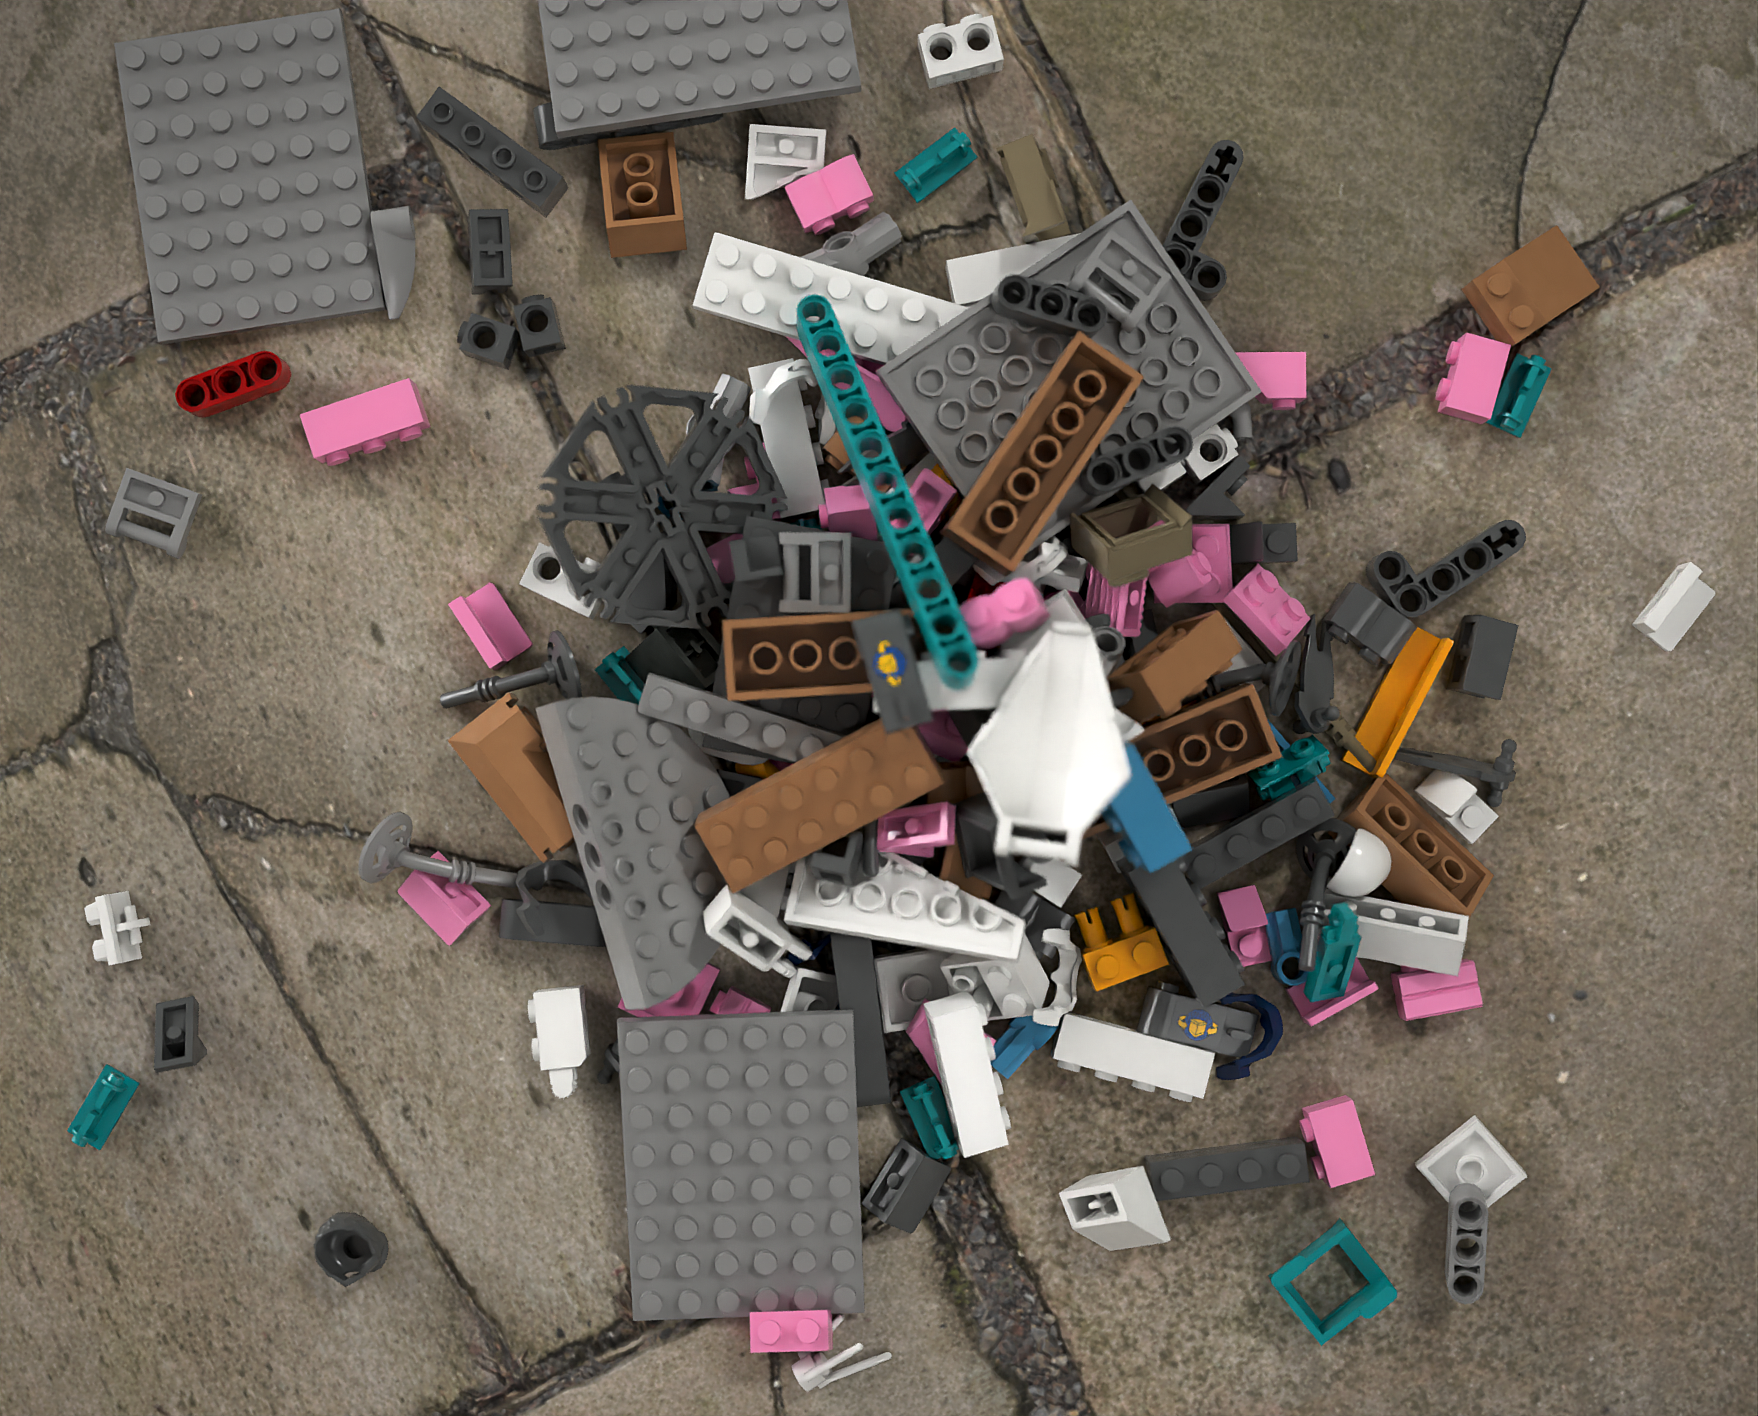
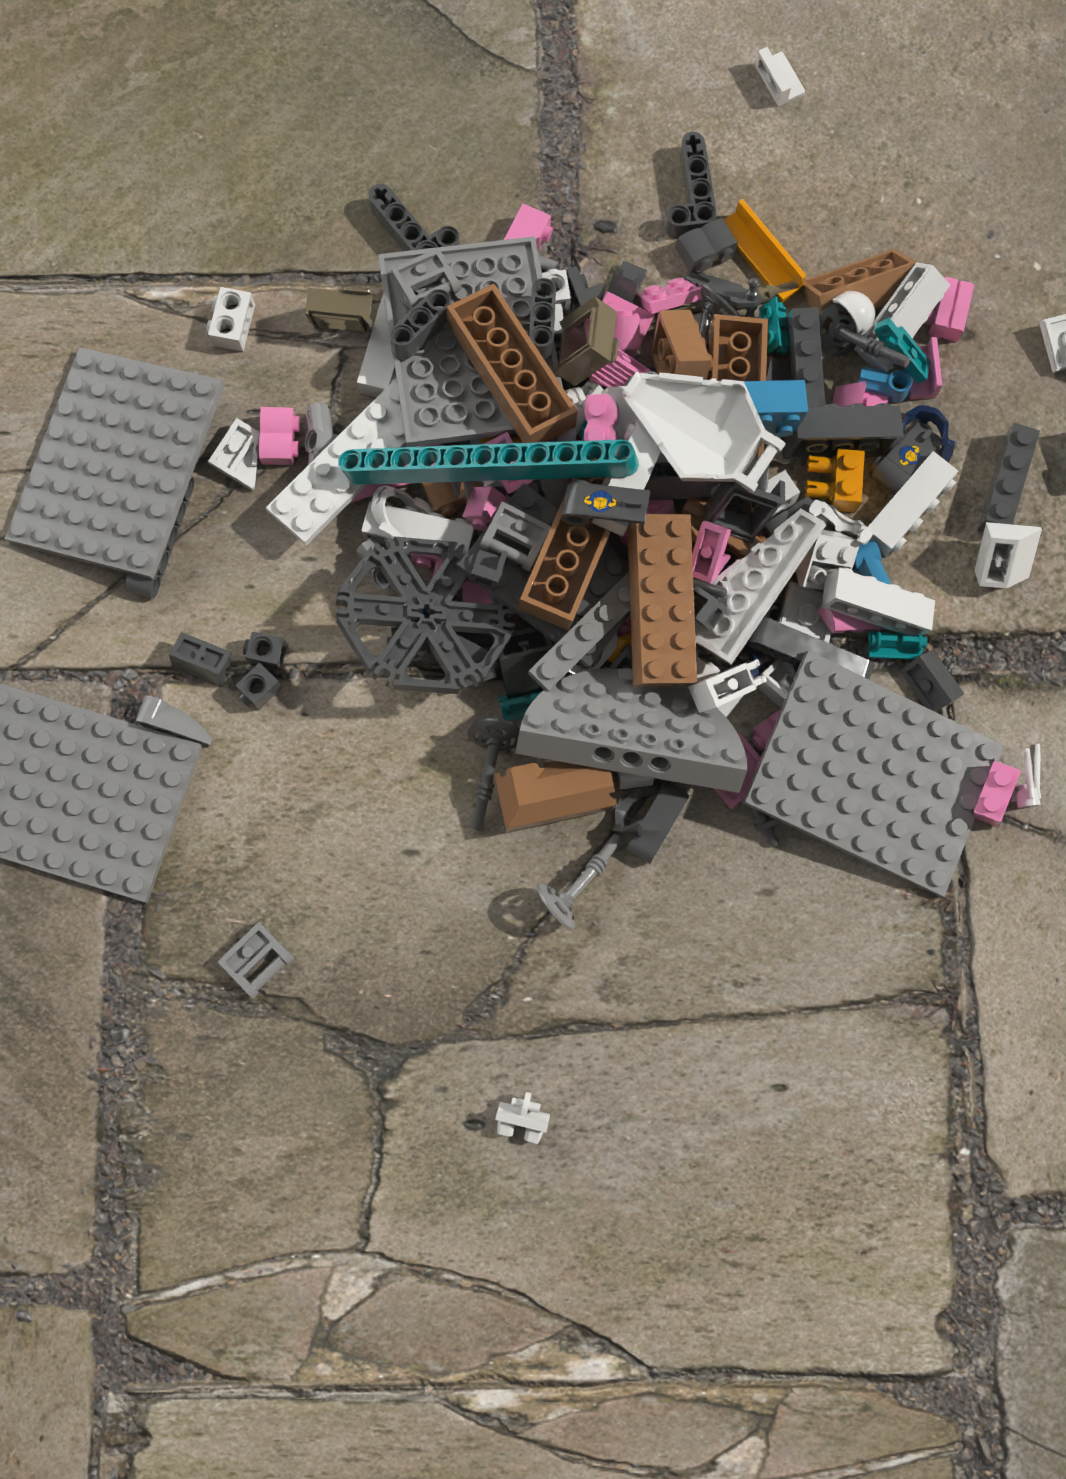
camera: 65 degrees left, 10 degrees down
teal hinge [67,1064,140,1150] -> none
dark grey slope [154,996,207,1073] -> none
red beam [175,351,291,418] -> none
bright pink brick [300,378,430,466] -> none
dark grey hair [313,1212,389,1287] -> none
bright pink panel [398,851,491,946] -> none
dark grey brick [416,87,569,218] -> none
bright pink panel [448,583,533,670] -> none
white brick [519,542,602,620] -> none
white hinge [528,985,591,1099] -> none
medium nougat slope [598,132,687,258] -> none
teal hinge [894,127,978,203] -> none
bright pink brick [1299,1095,1375,1188] -> none
dark grey piece [1394,739,1517,807] -> none
white slope [1414,769,1499,844] -> none
bright pink brick [1435,333,1511,424] -> none
dark grey hinge [1446,615,1519,700] -> none
medium nougat slope [1461,225,1600,347] -> none
teal hinge [1485,353,1552,438] -> none

